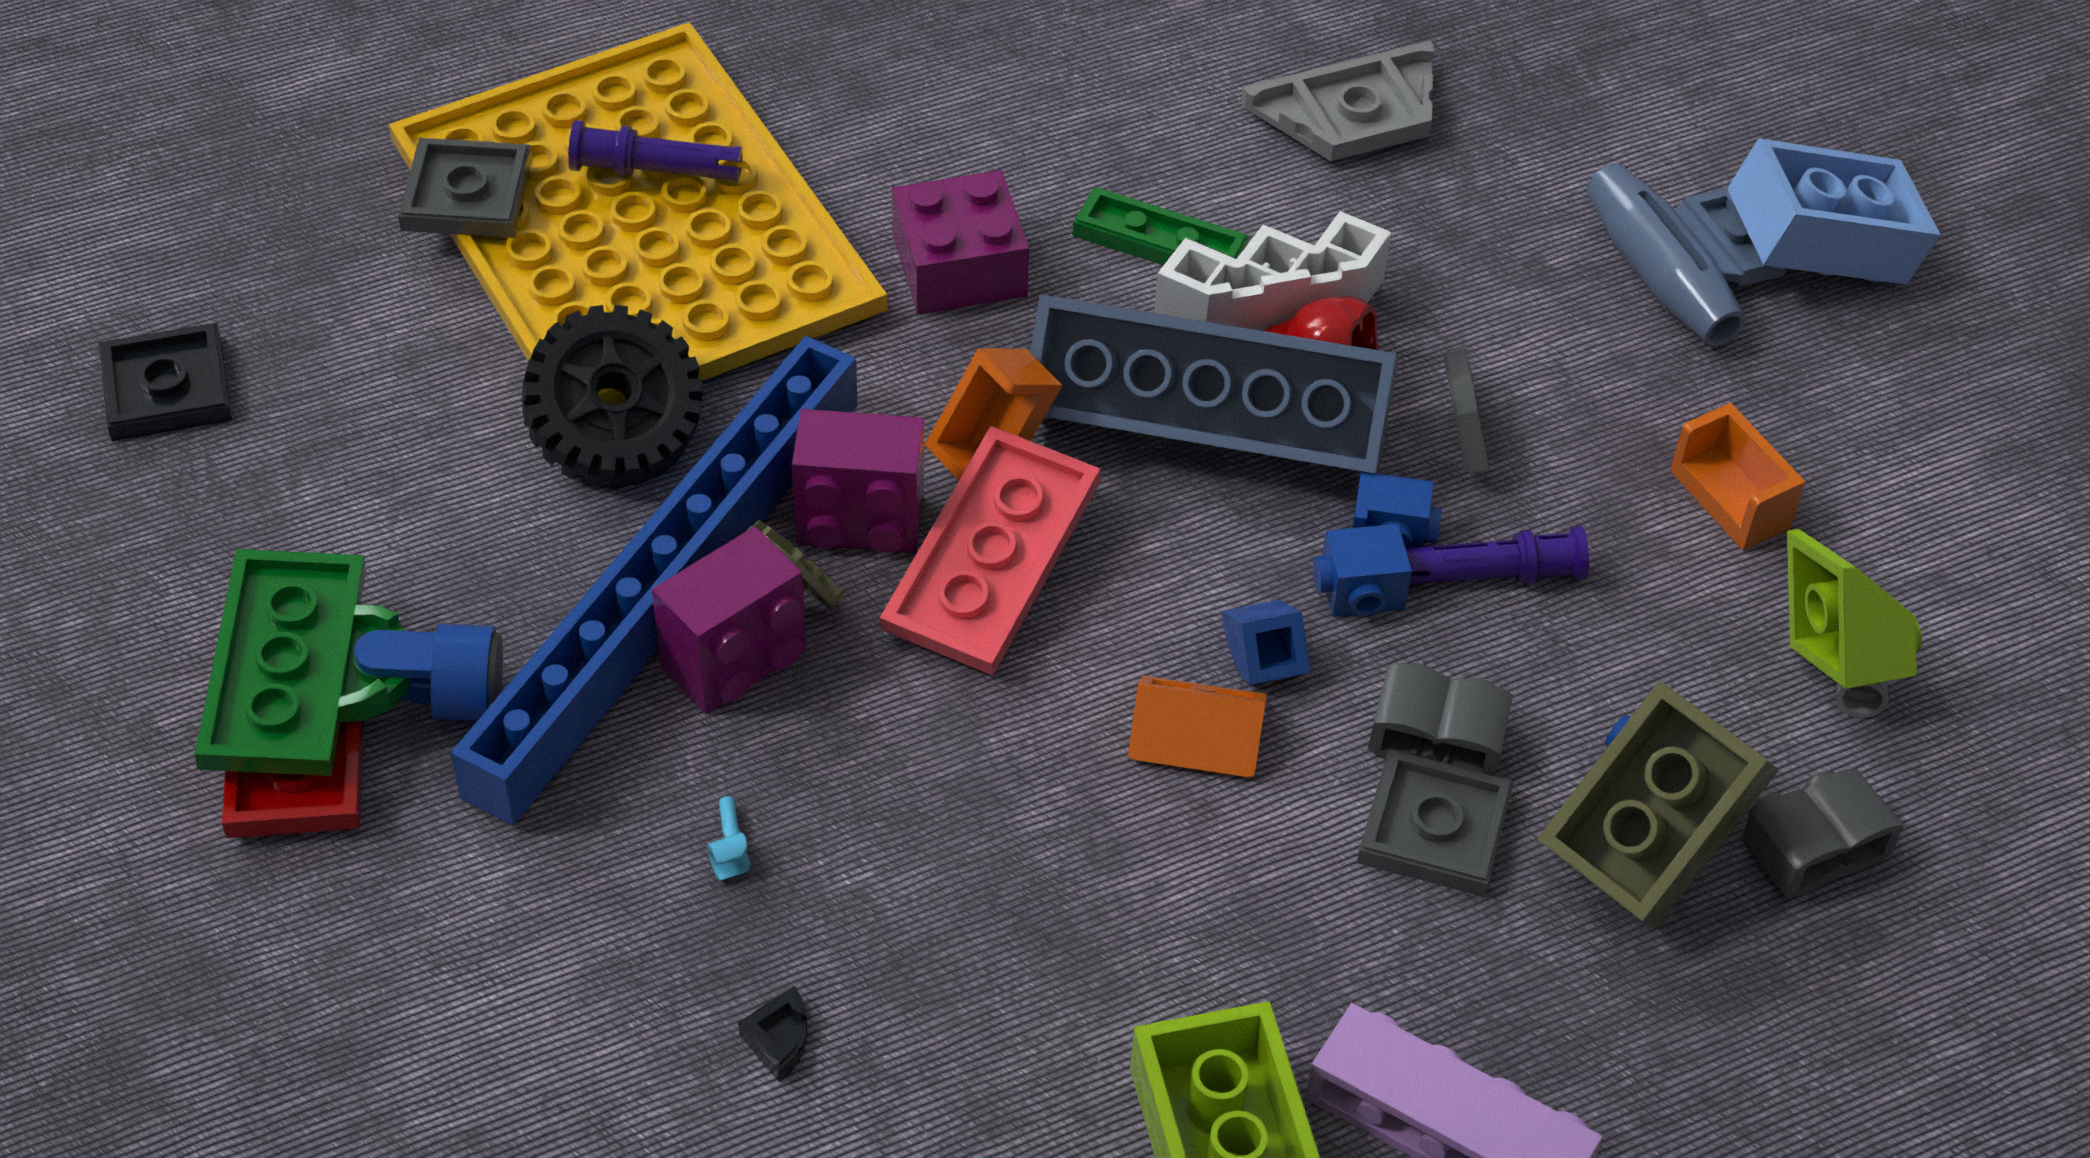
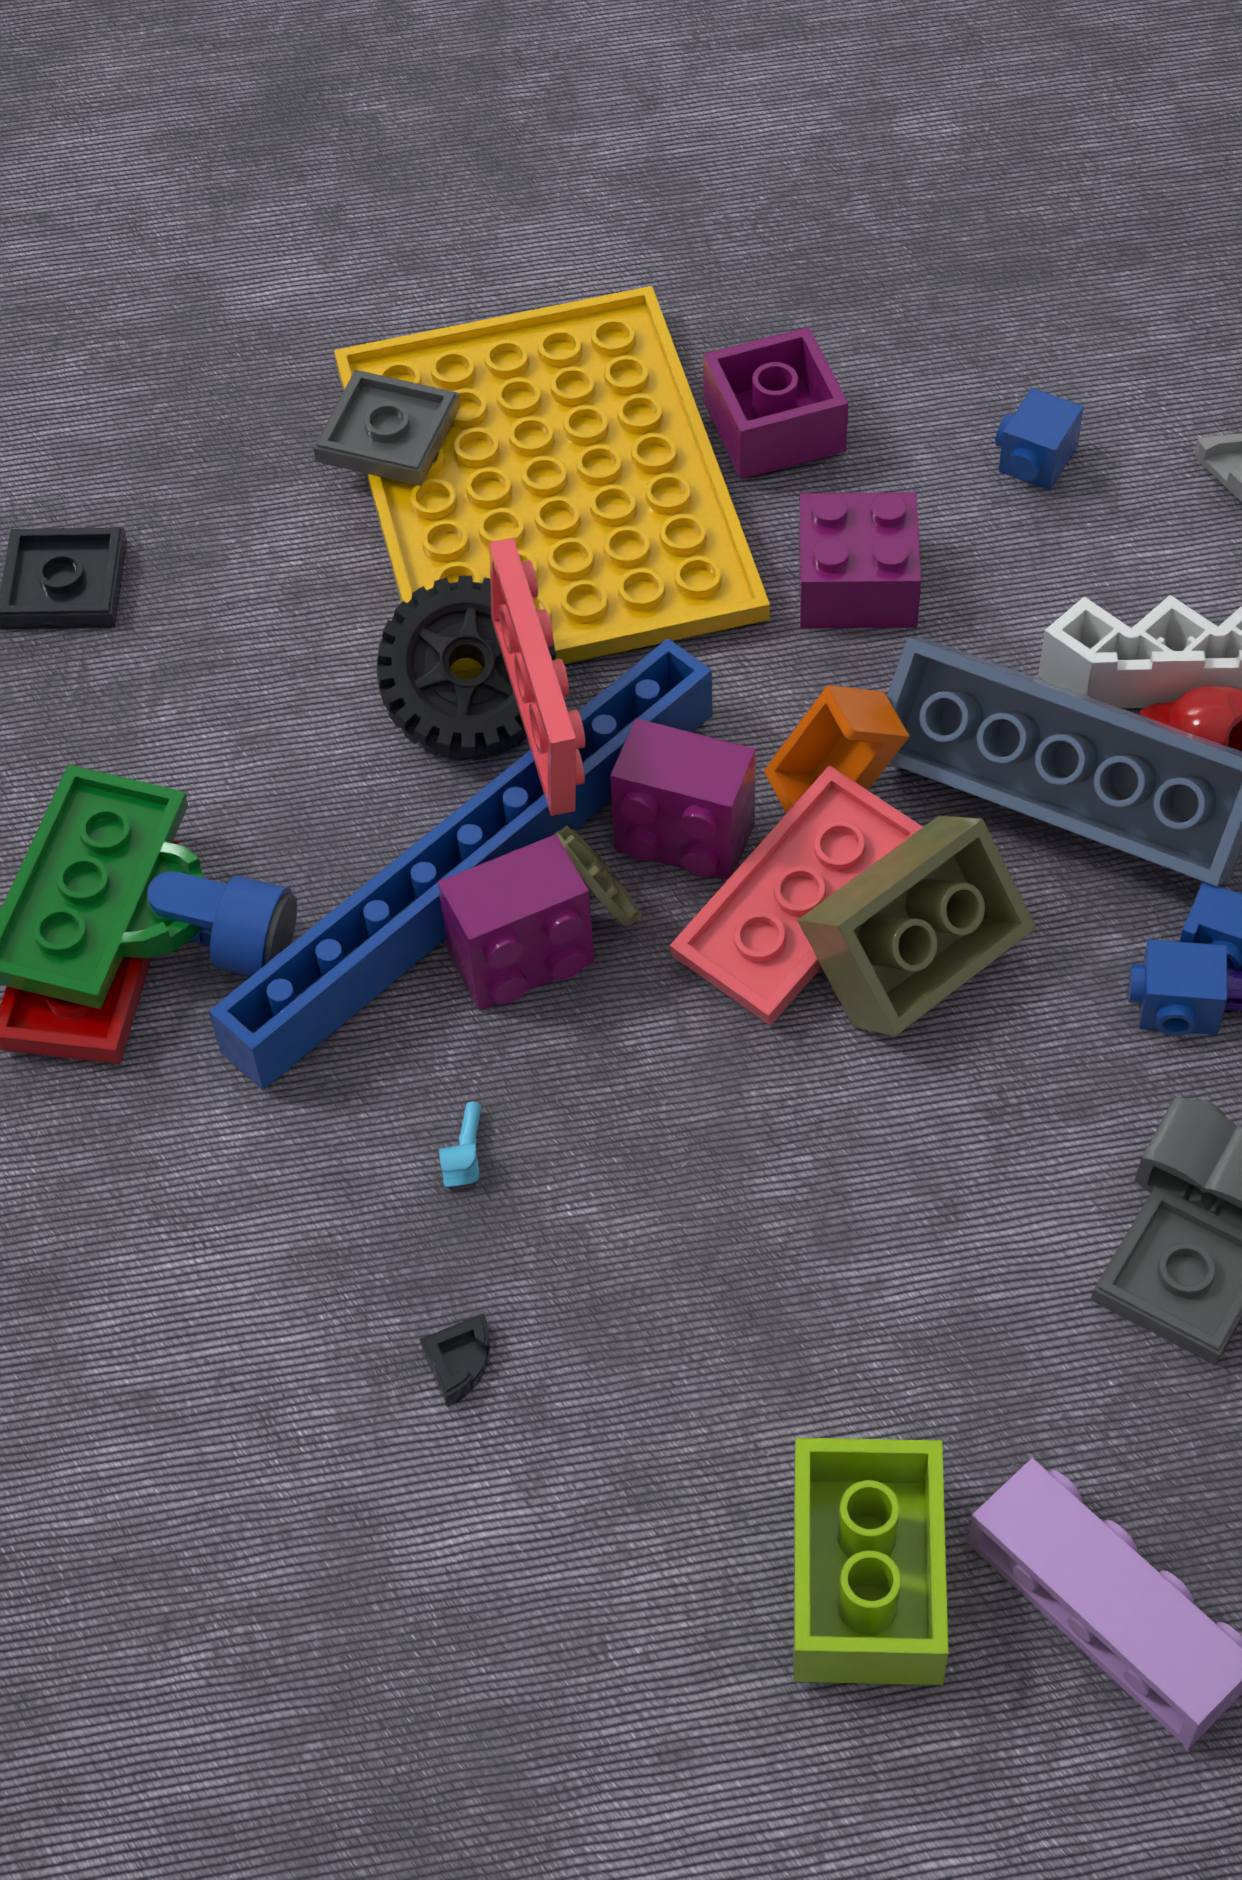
camera: 20 degrees right, 5 degrees up
dark purple pin [568,120,743,183] -> none
green tile [1072,187,1250,265] -> none
orange panel [1128,675,1267,777] -> none
blue brick [1221,599,1311,685] -> none
none -> coral plate [489,537,585,816]
none -> magenta brick [703,327,849,479]
none -> olive brick [797,815,1037,1036]
none -> blue brick [995,388,1084,490]

